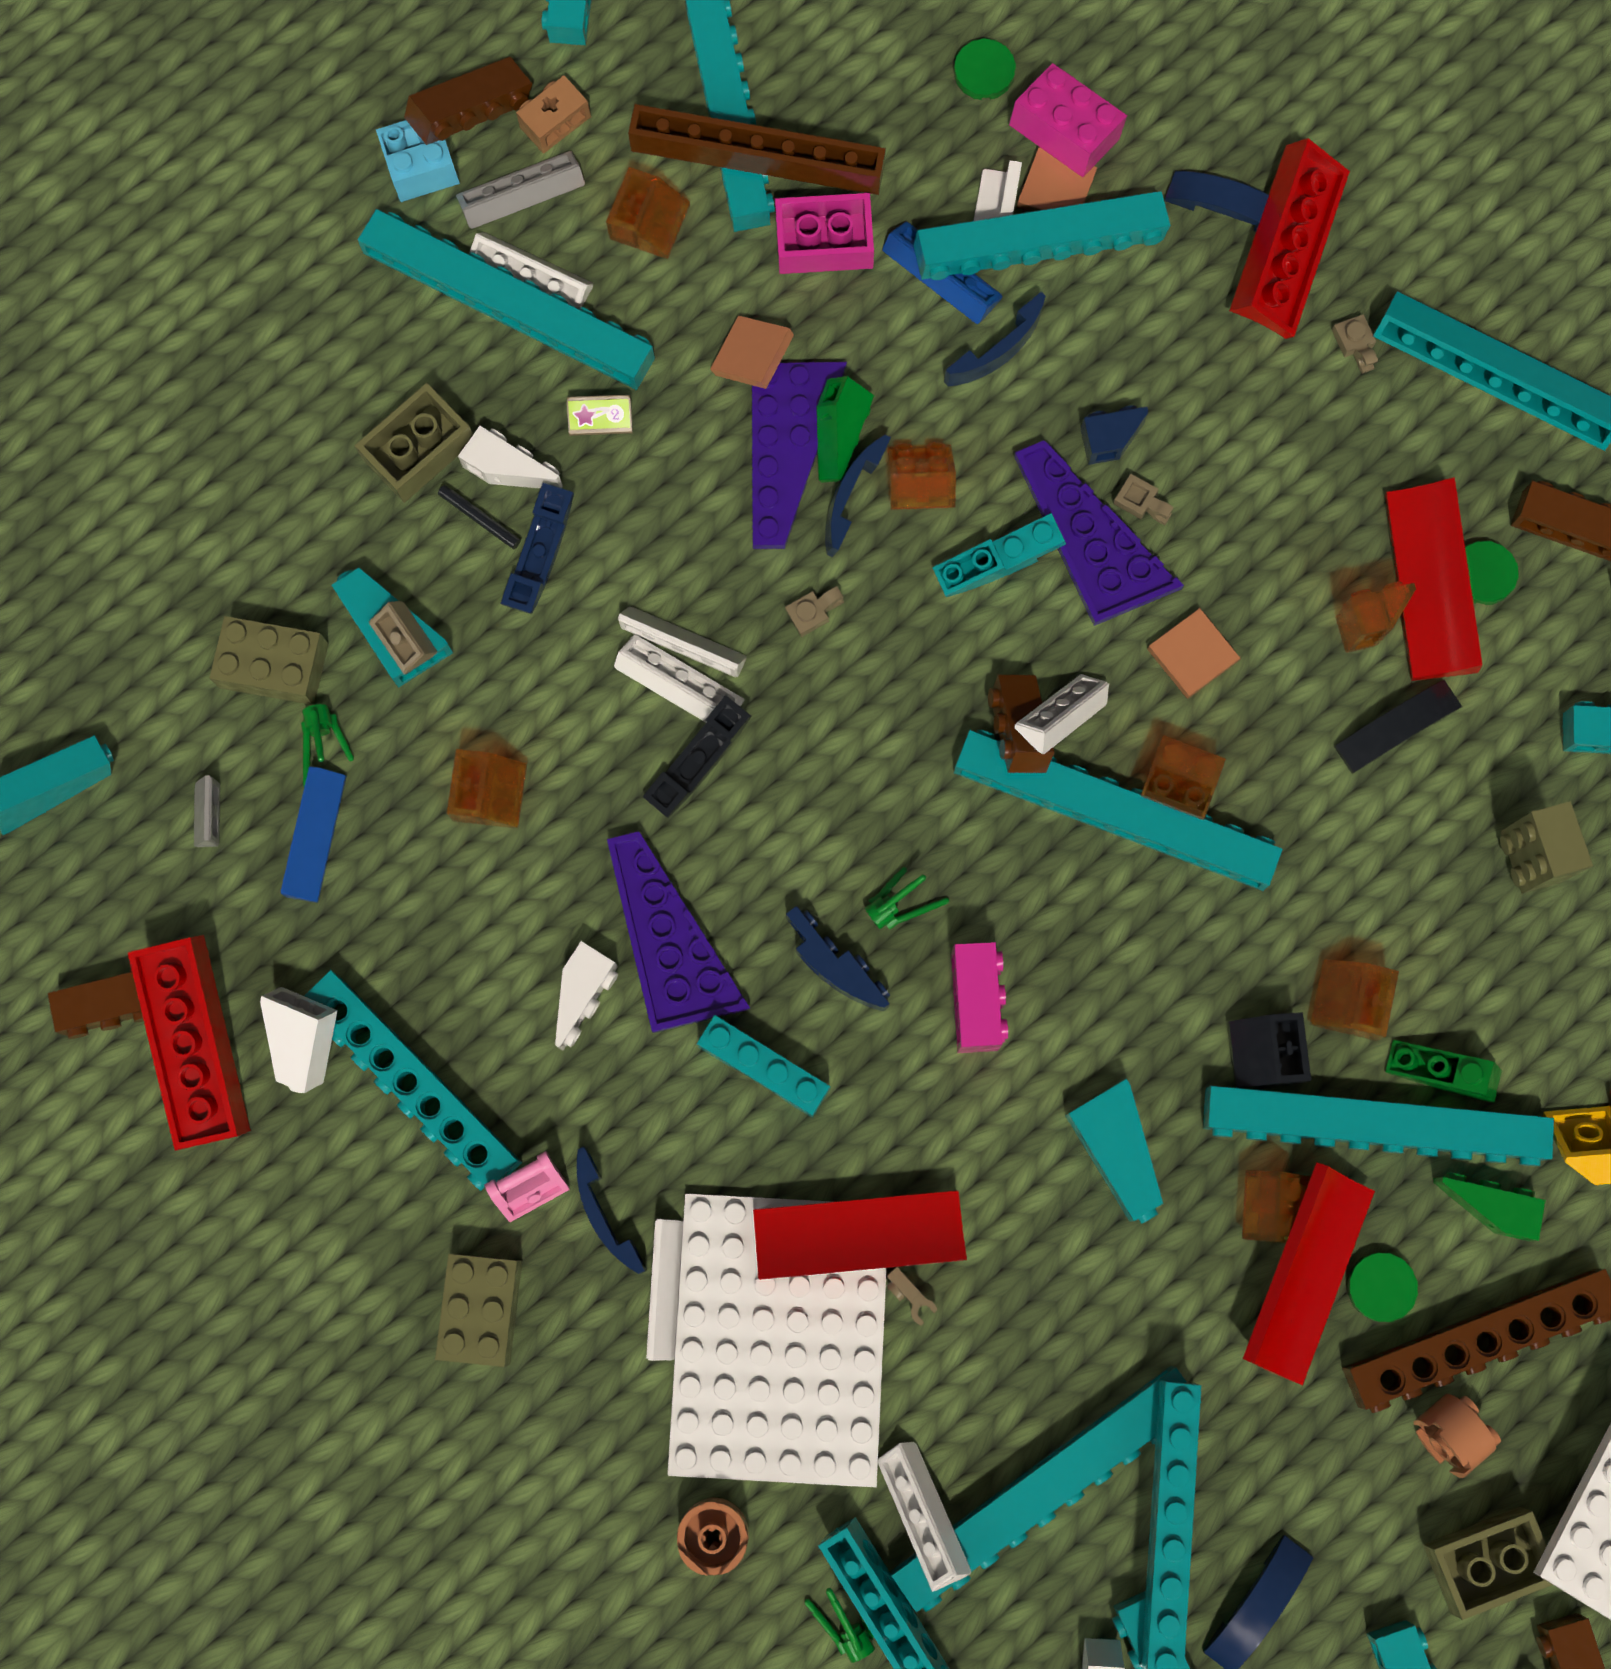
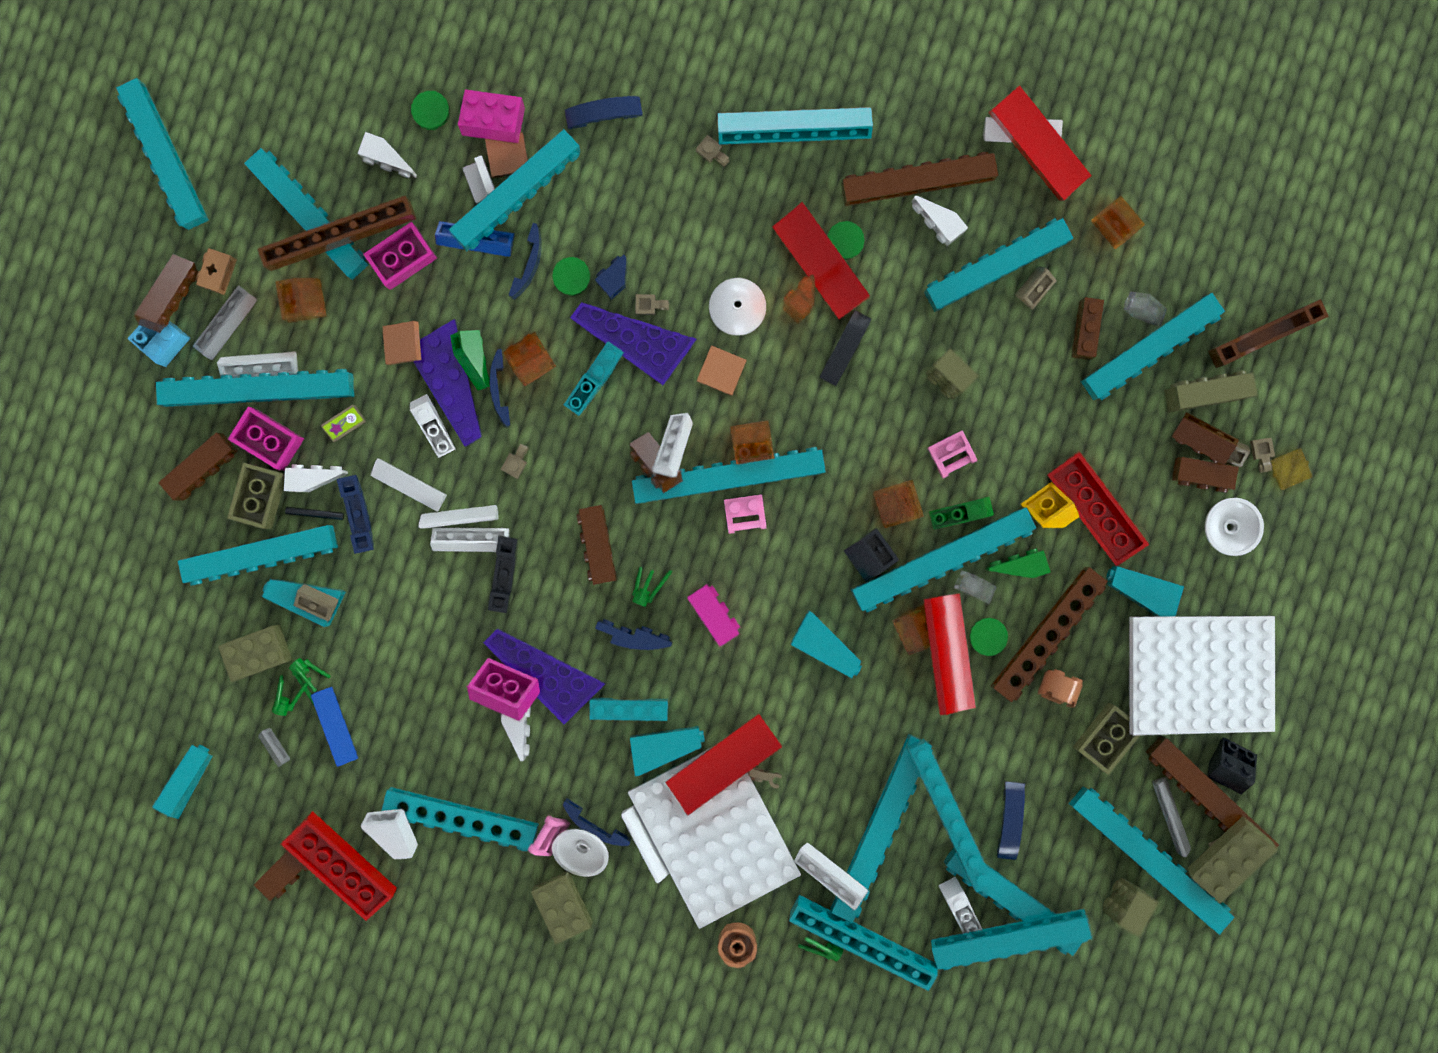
camera: 30 degrees left, 10 degrees up
clear orange slope [447,749,527,829] -> none
red arch [1229,138,1350,339] -> none
none -> reddish brown brick [158,432,238,501]
none -> teal brick [178,525,338,586]
none -> dark pink brick [228,406,304,471]
none -> green plant [272,675,311,716]
none -> white slope [358,132,417,178]
none -> white slope [370,458,447,512]
none -> white slope [410,394,455,458]
none -> dark pink brick [467,658,540,722]
none -> green tile [552,257,591,296]
none -> white dish [552,829,609,877]
none -> reddish brown brick [576,505,617,585]
none -> teal slope [630,726,705,776]
none -> white dish [709,278,766,336]
none -> bright pink plate [724,495,767,534]
none -> bright pink plate [927,430,977,478]
none -> clear slope [954,571,997,604]

